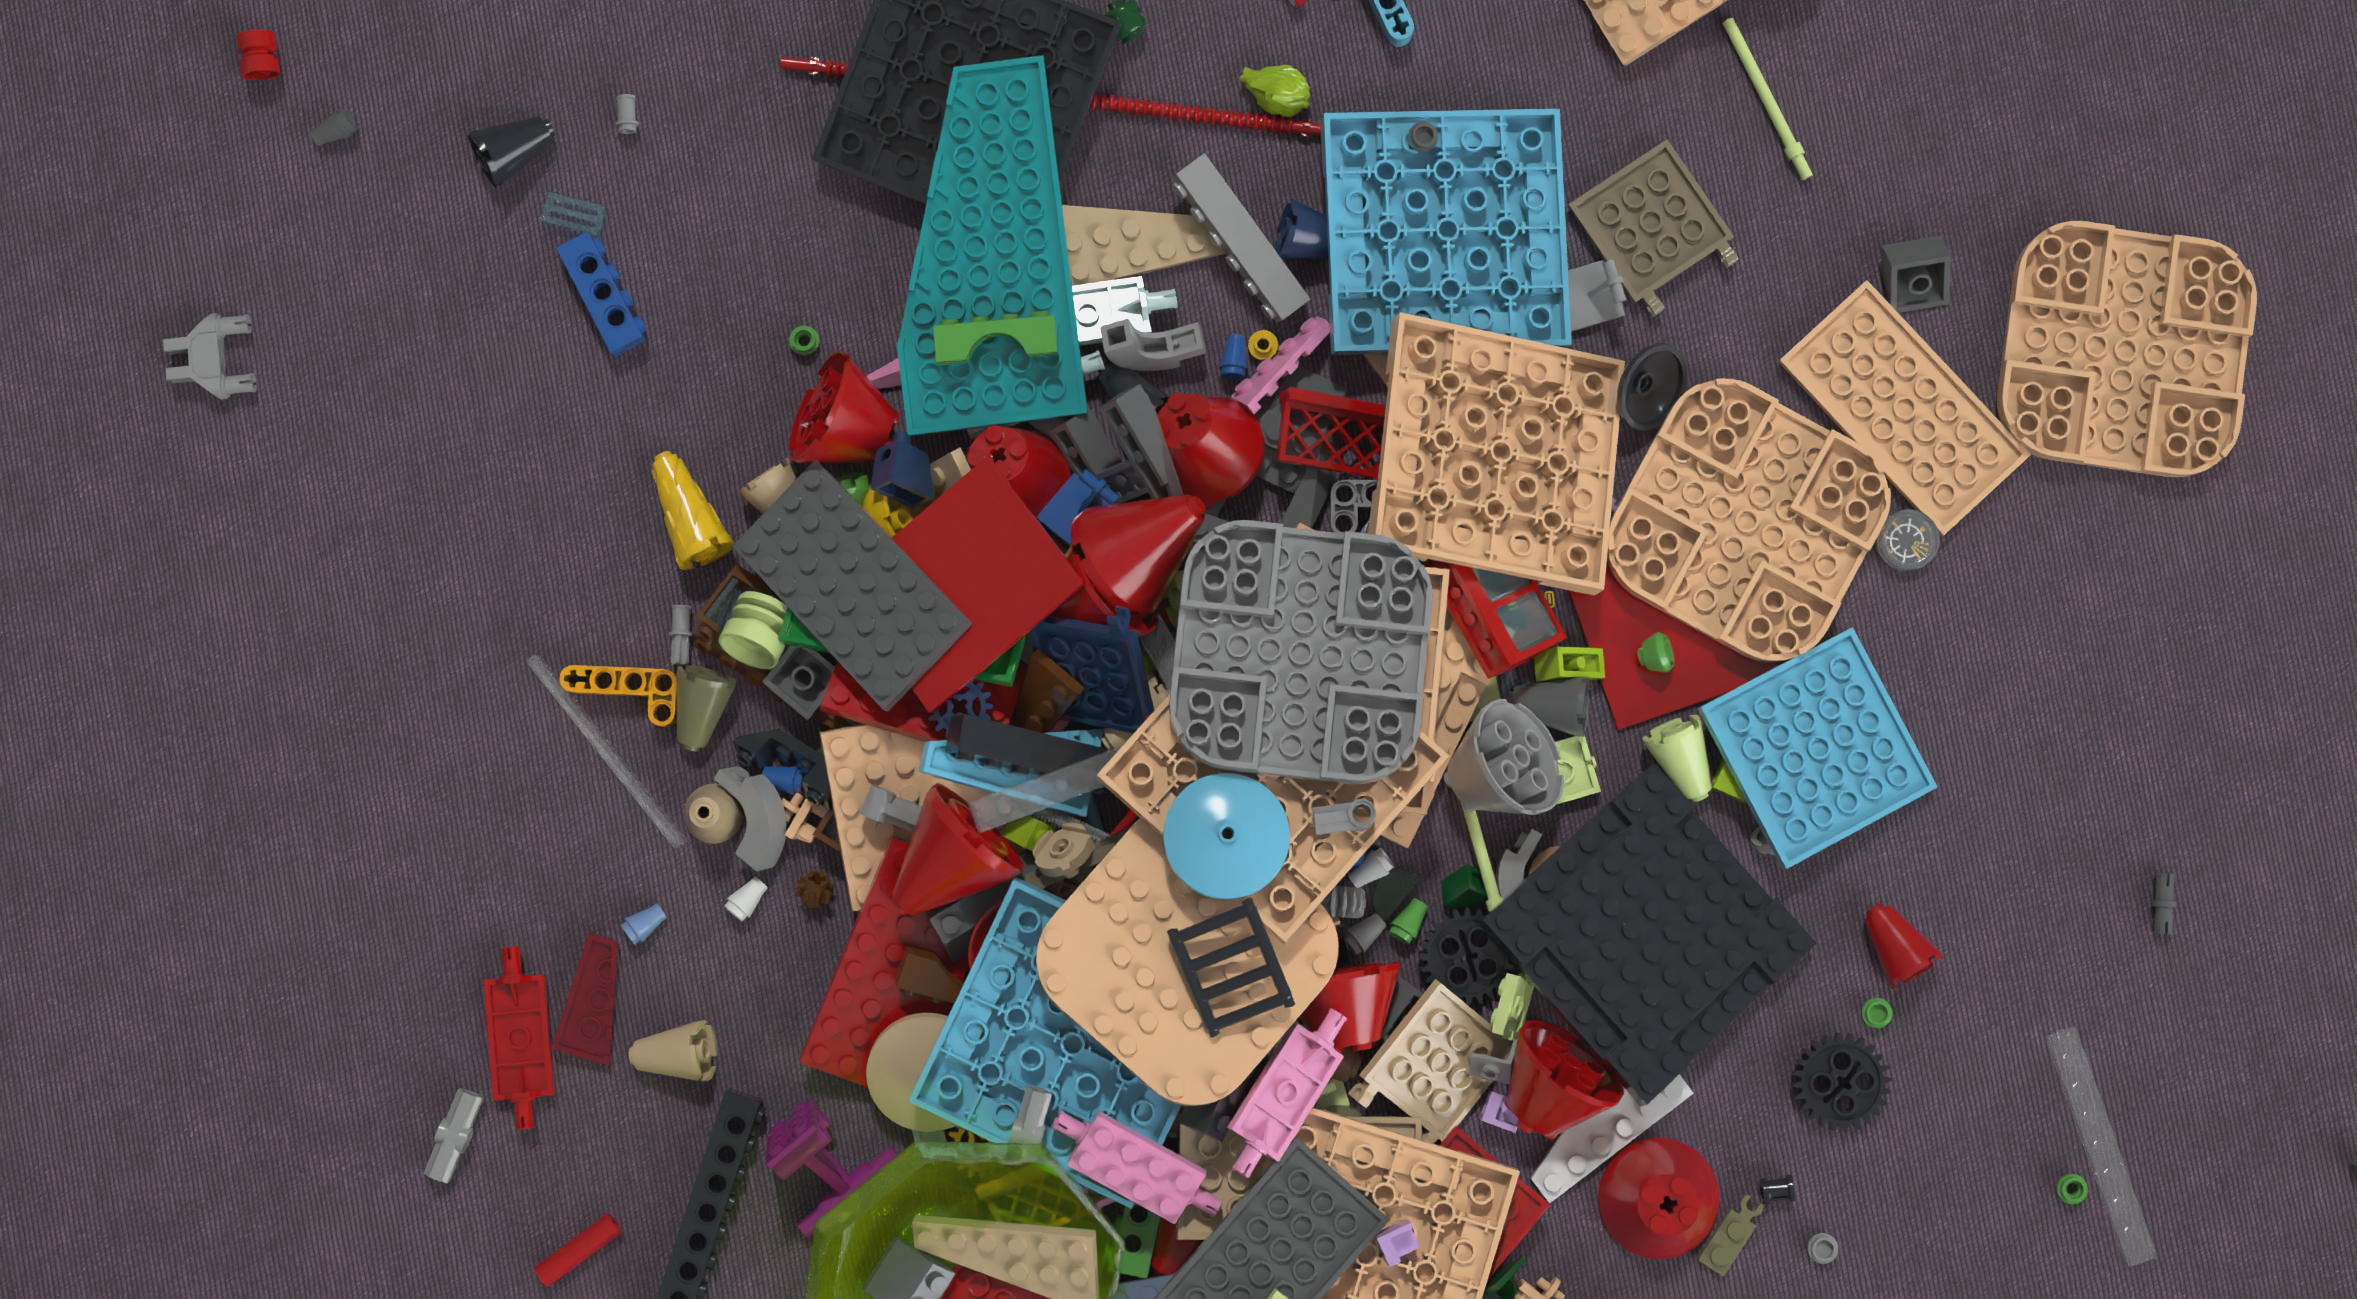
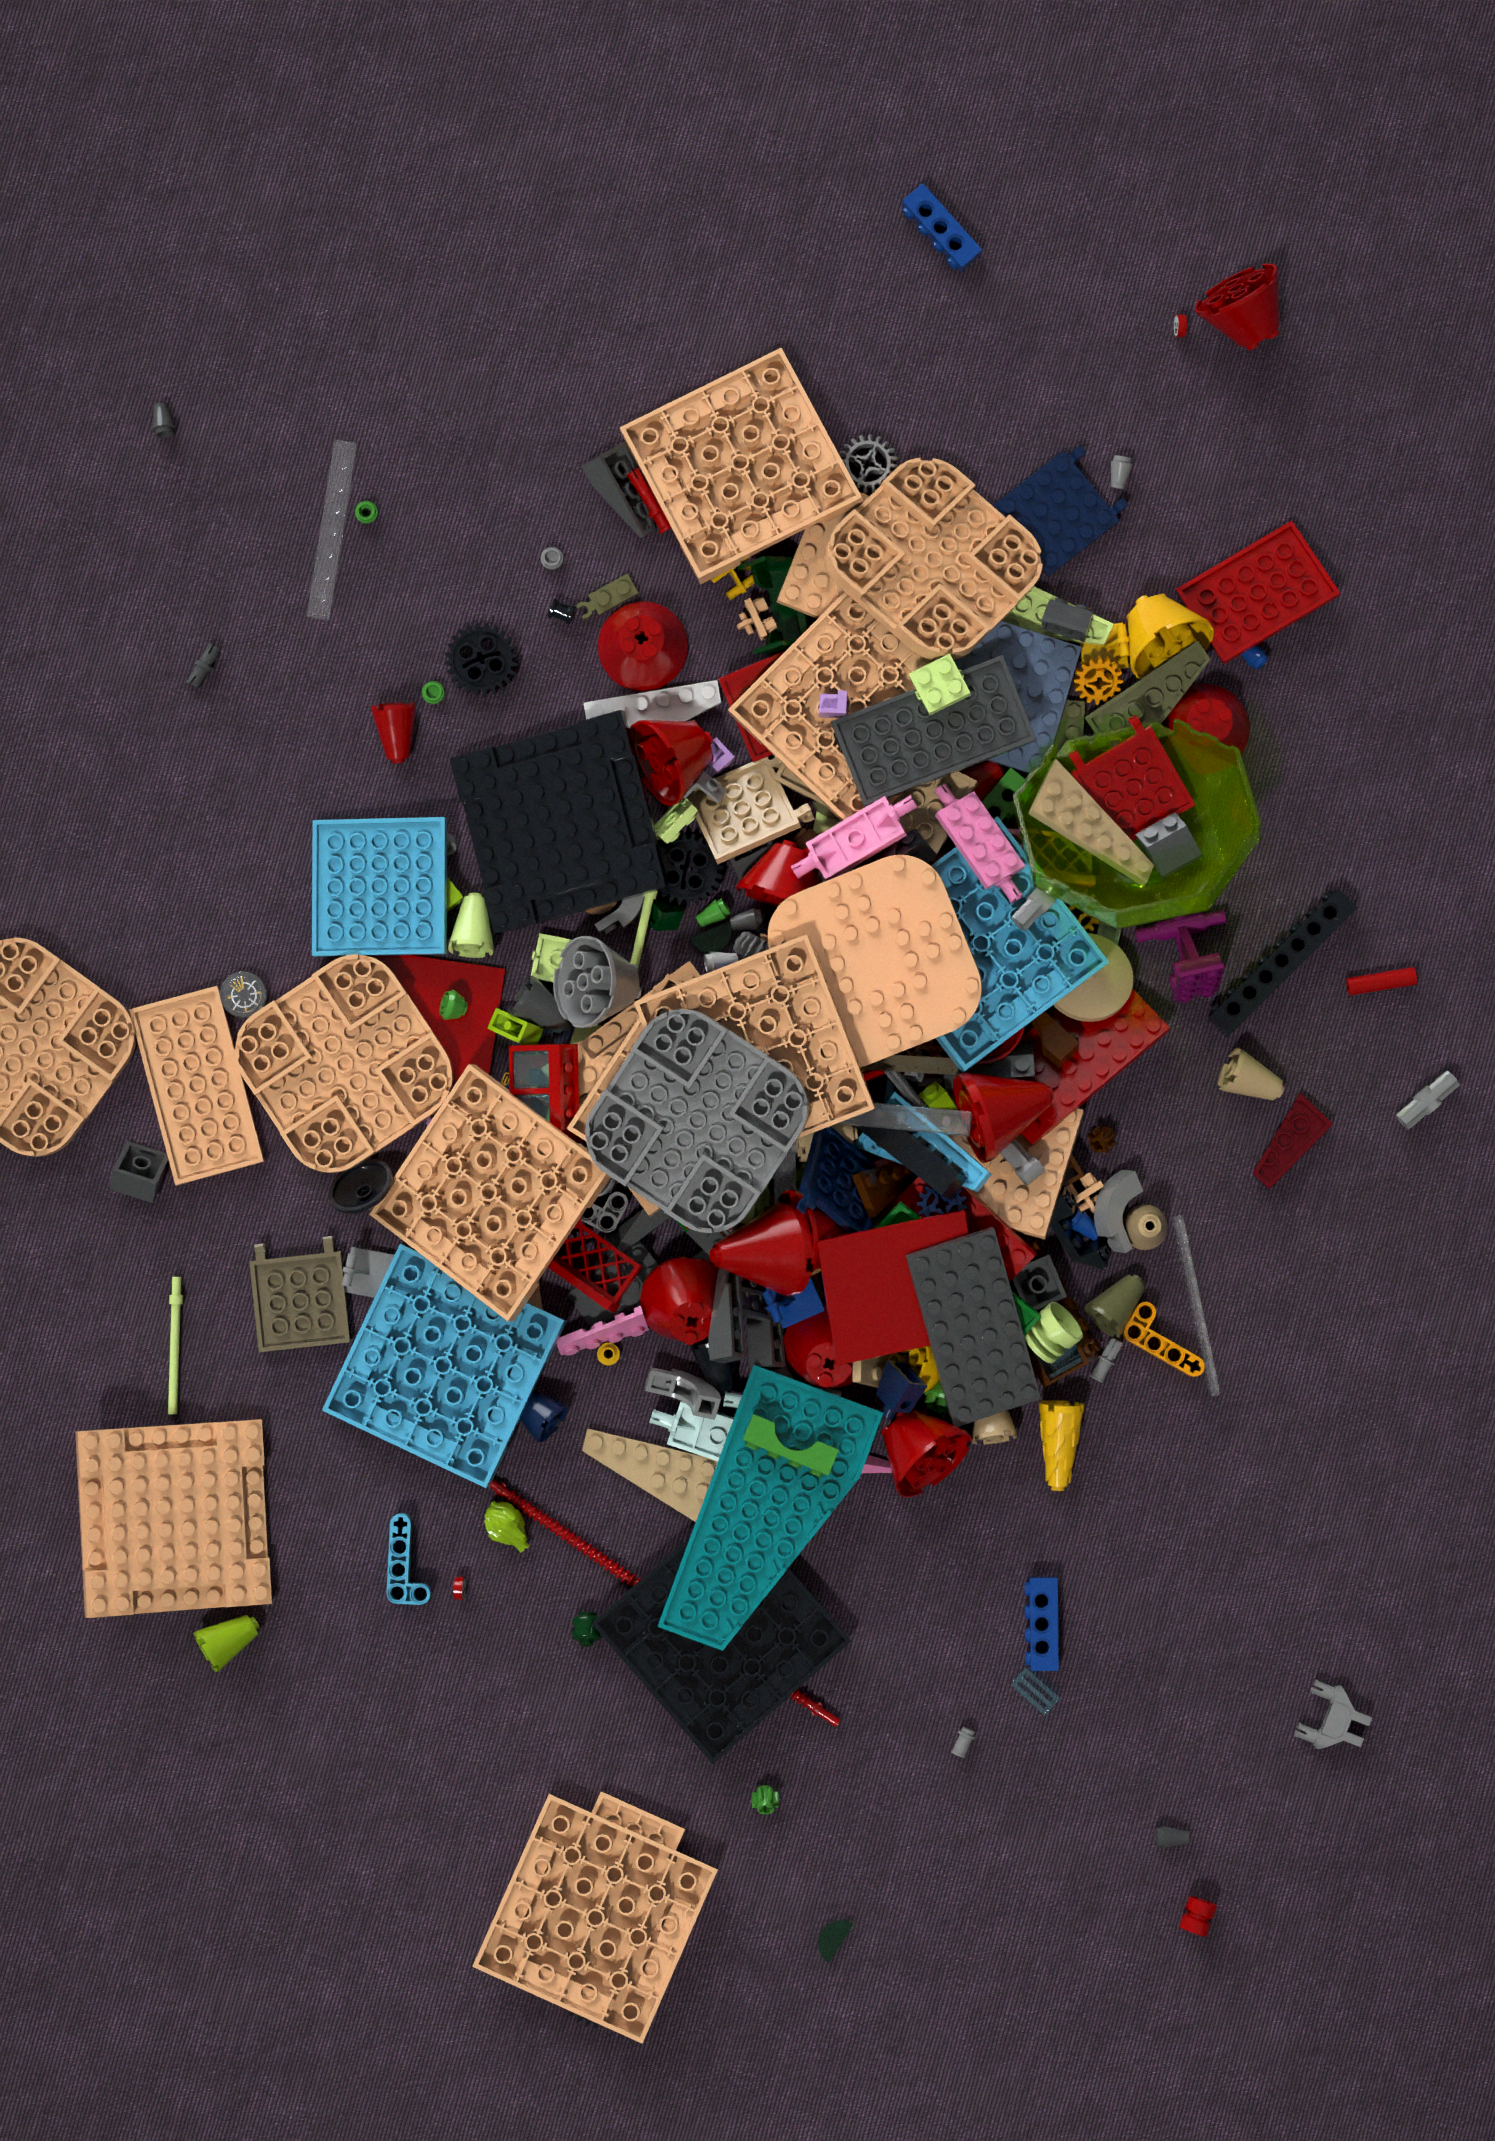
camera: 155 degrees left, 0 degrees up
black cone [467,116,555,187] -> none
red plate [483,946,555,1130] -> none
medium blue cone [620,903,667,945] -> none
white cone [724,876,768,922] -> none
bright green plate [789,325,819,356] -> none
tan plate [1033,823,1096,878] -> none
medium azure dish [1163,773,1290,900] -> none
black bar [1167,897,1295,1038] -> none
light grey brick [1171,153,1310,323] -> none
blue cone [1219,334,1248,380] -> none
light grey piece [1312,799,1376,835] -> none
dark grey plate [1408,122,1438,152] -> none

